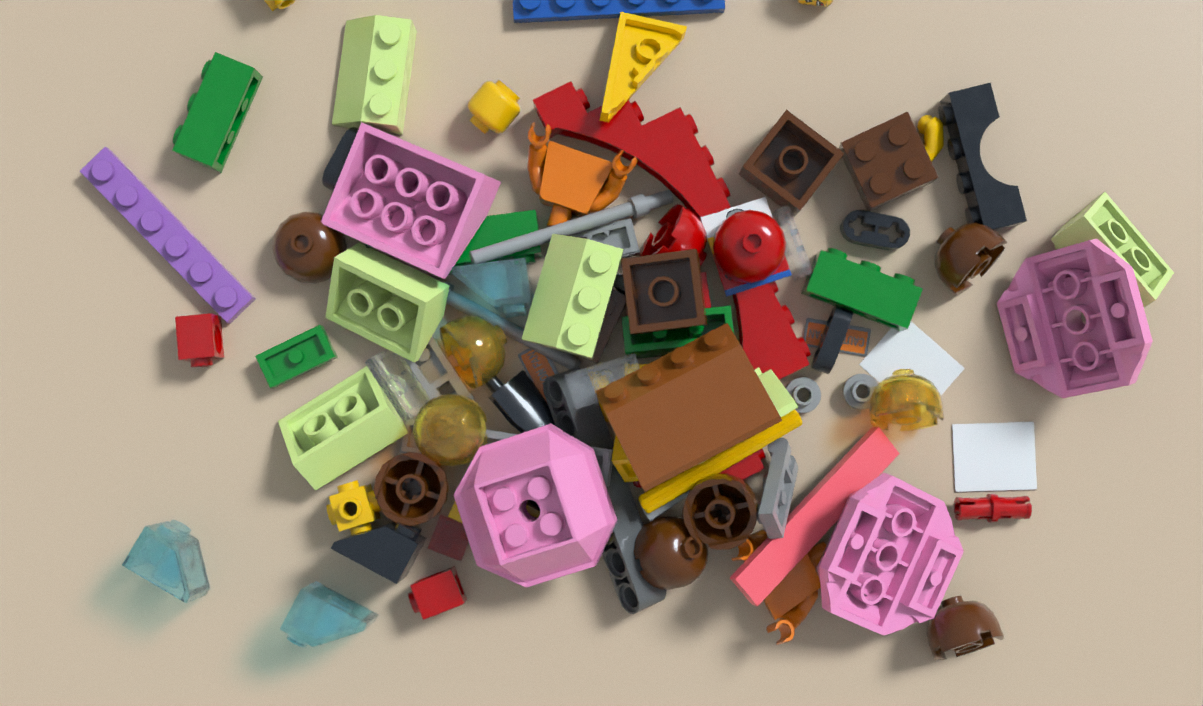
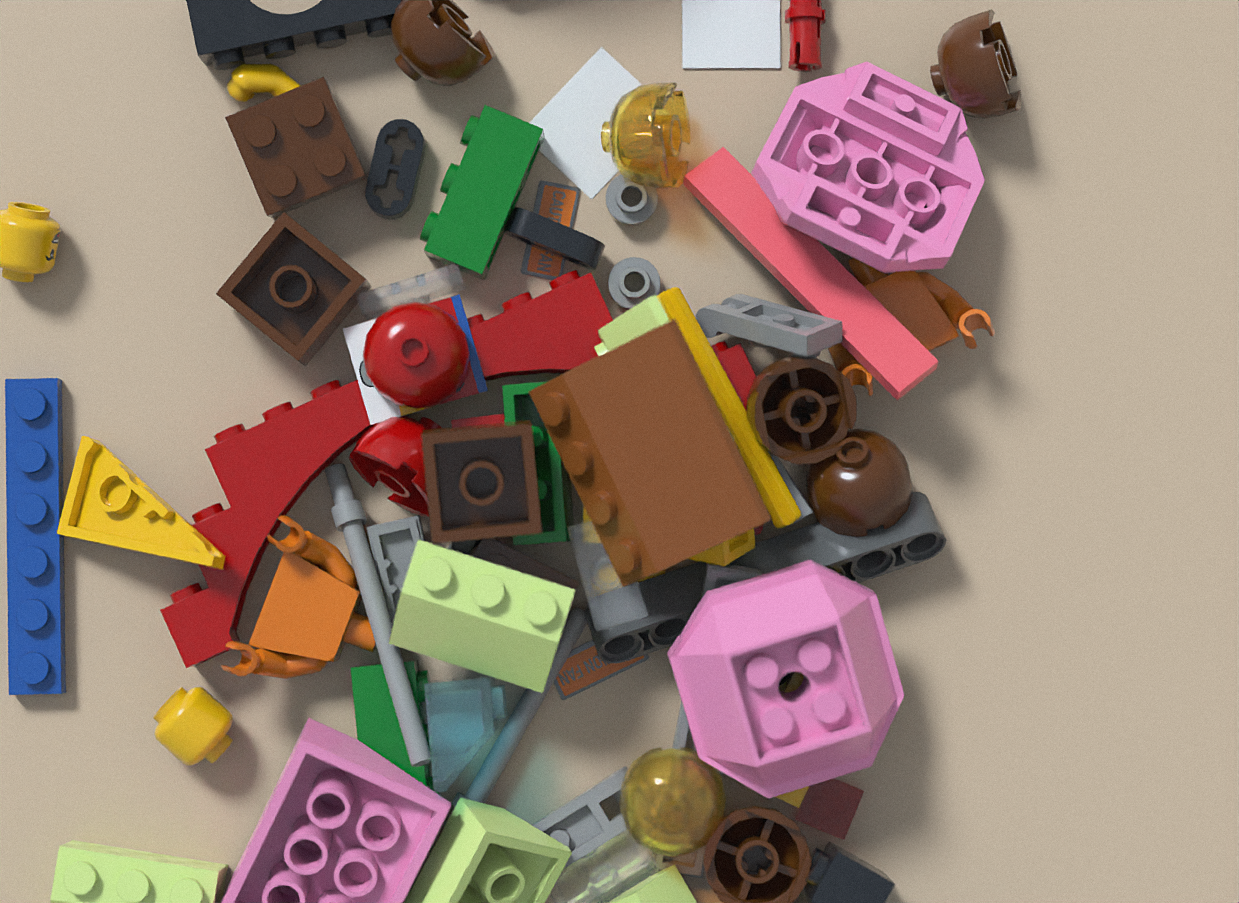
camera: 90 degrees left, 0 degrees up
red brick [408,566,467,620] -> none
clear yellow cylinder [439,315,507,389] -> none
black piece [482,370,556,433] -> none

